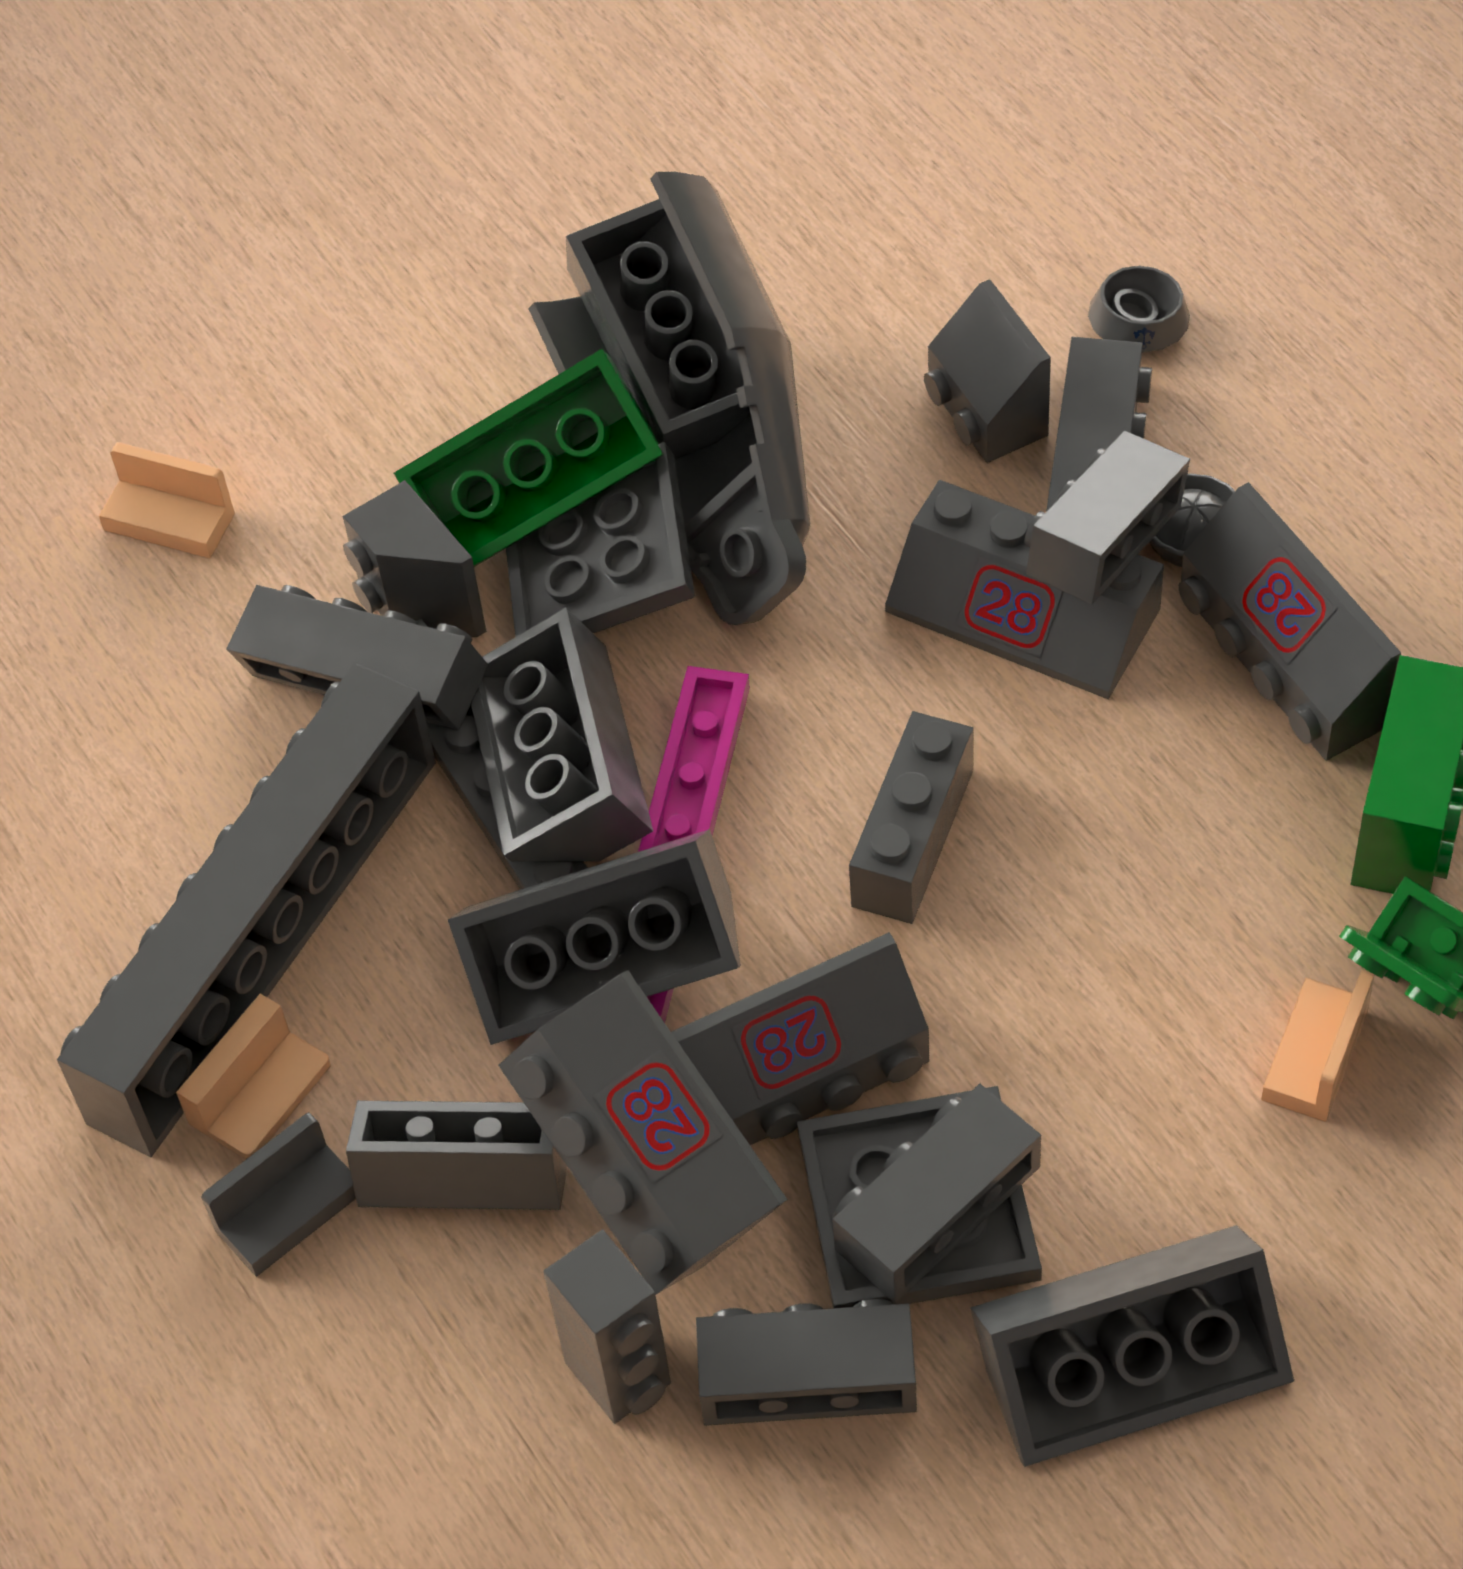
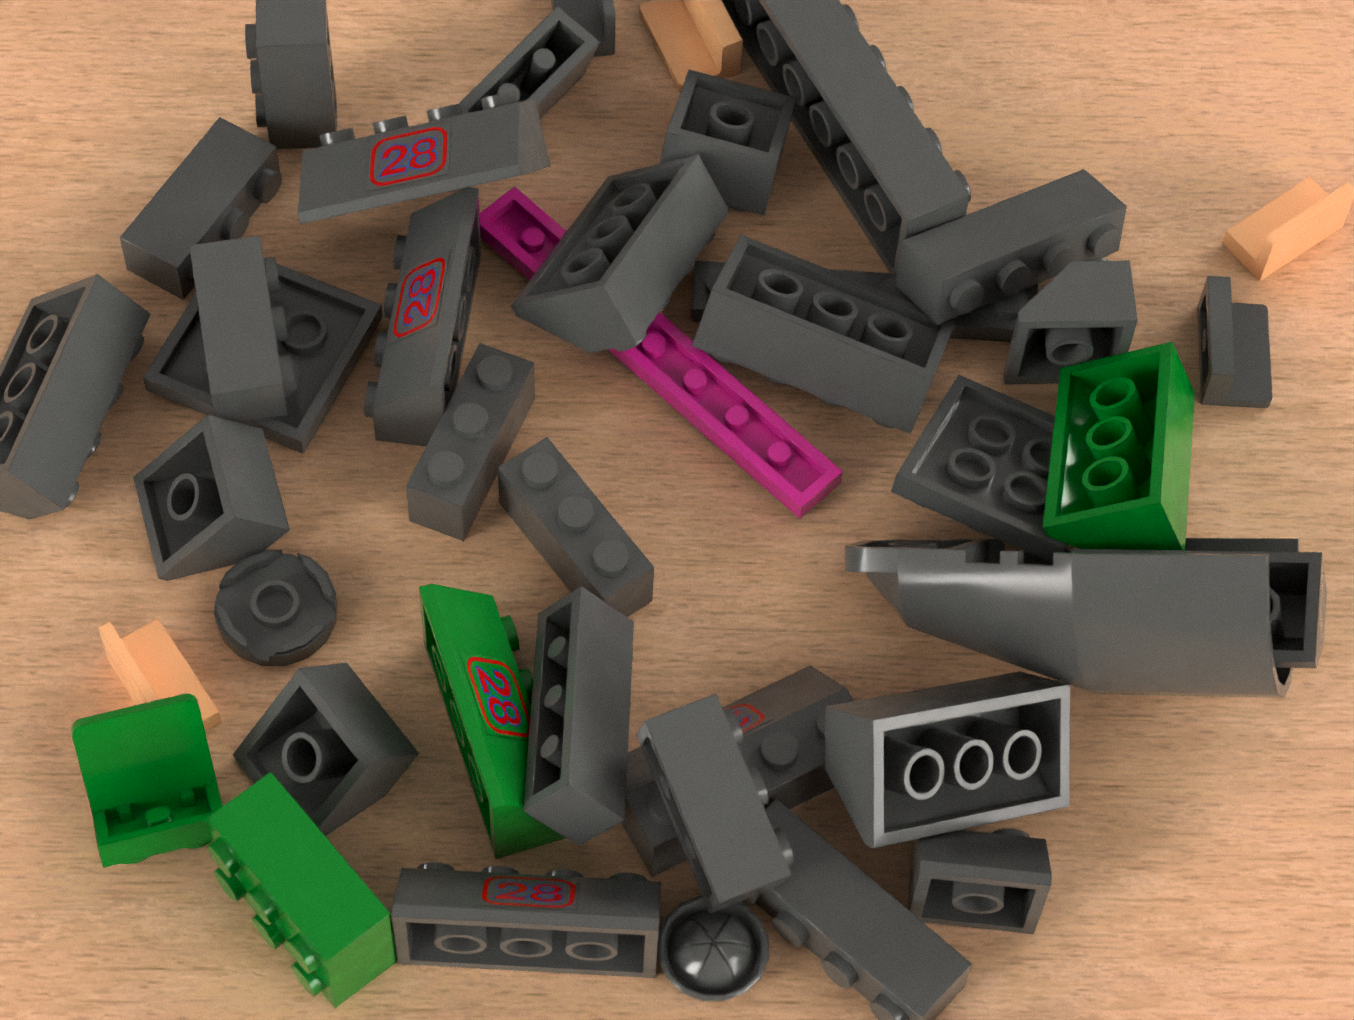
camera: 115 degrees right, 5 degrees up
none -> dark grey slope [133,415,290,581]
none -> dark grey tile [214,550,337,666]
none -> dark grey slope [233,663,419,836]
none -> dark grey brick [406,343,535,541]
none -> green slope [419,584,566,859]
none -> dark grey brick [523,586,634,846]
none -> dark grey slope [660,70,797,215]
none -> dark grey slope [825,671,1070,848]
none -> dark grey panel [1197,276,1272,408]

